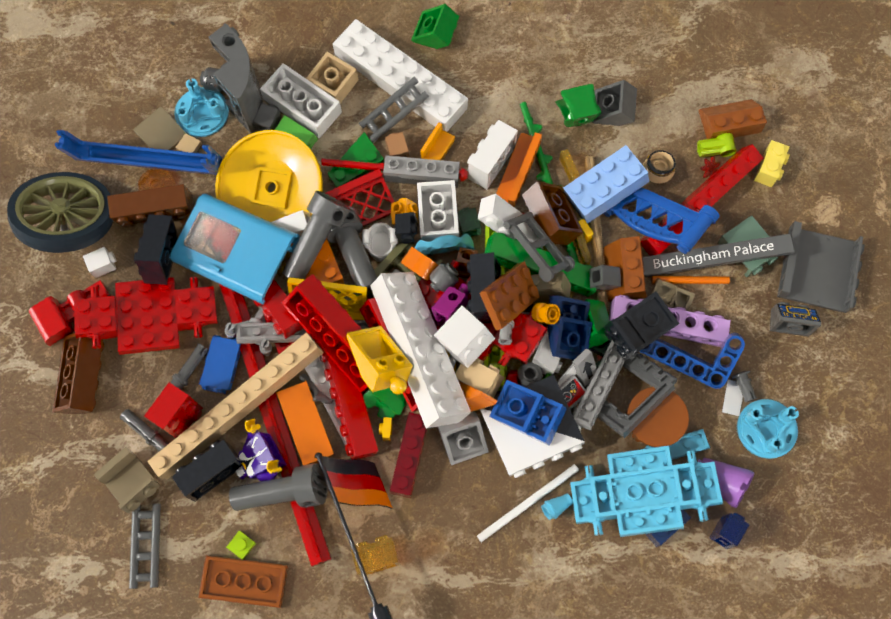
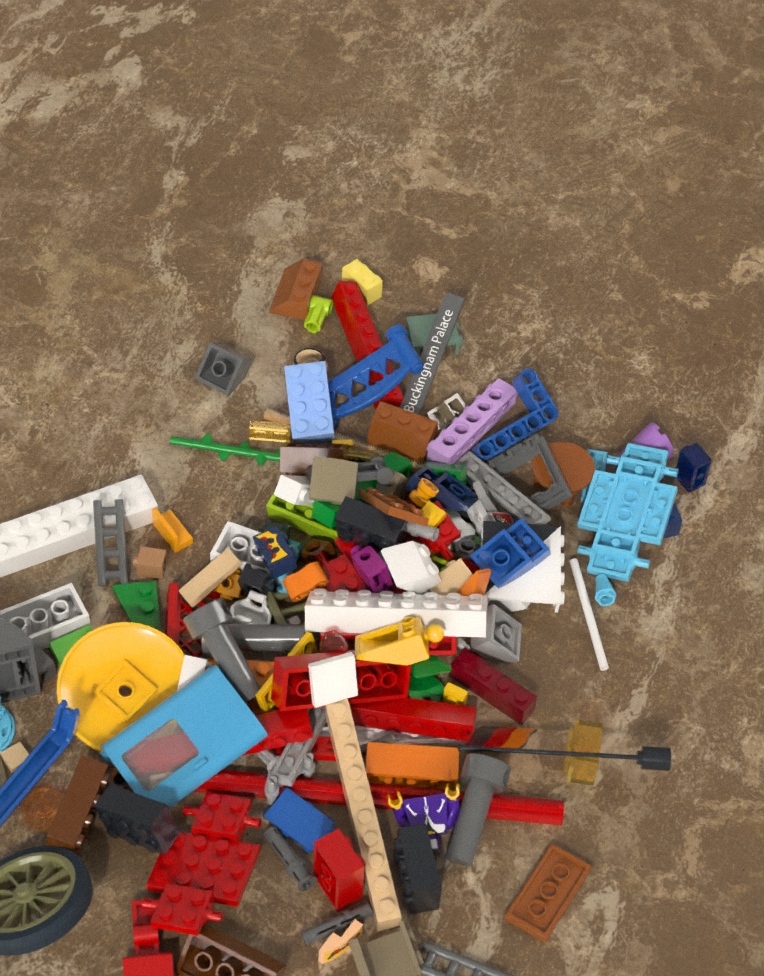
camera: 70 degrees left, 20 degrees down
white brick [83,247,117,279] -> none
lime plate [226,530,256,560] -> none
tan brick [306,52,358,104] -> none
light grey piece [321,155,468,188] -> none
green slope [411,4,460,49] -> none
dark grey head [430,263,459,292] -> none
white brick [467,120,518,189] -> none
orange panel [496,132,542,207] -> none
green piece [555,84,601,127] -> none
dark grey brick [589,265,621,290] -> none
black bracket [603,291,680,360] -> none
orange bar [652,276,730,284] -> none
clear red plant [700,156,721,178] -> none
white sticker [722,380,743,416] -> none
dark grey pin [731,371,757,402] -> none
medium azure piece [737,399,799,459] -> none
dark grey slope [770,302,821,337] -> none
dark grey panel [777,221,865,313] -> none
none -> tan tile [179,548,242,607]
none -> dark blue brick [253,526,298,579]
none -> white tile [308,652,358,708]
none -> dark tan slope [309,456,358,505]
none -> light nougat slope [318,919,363,964]
none -> clear red brick [319,630,350,653]
none -> yellow plate [421,501,446,528]

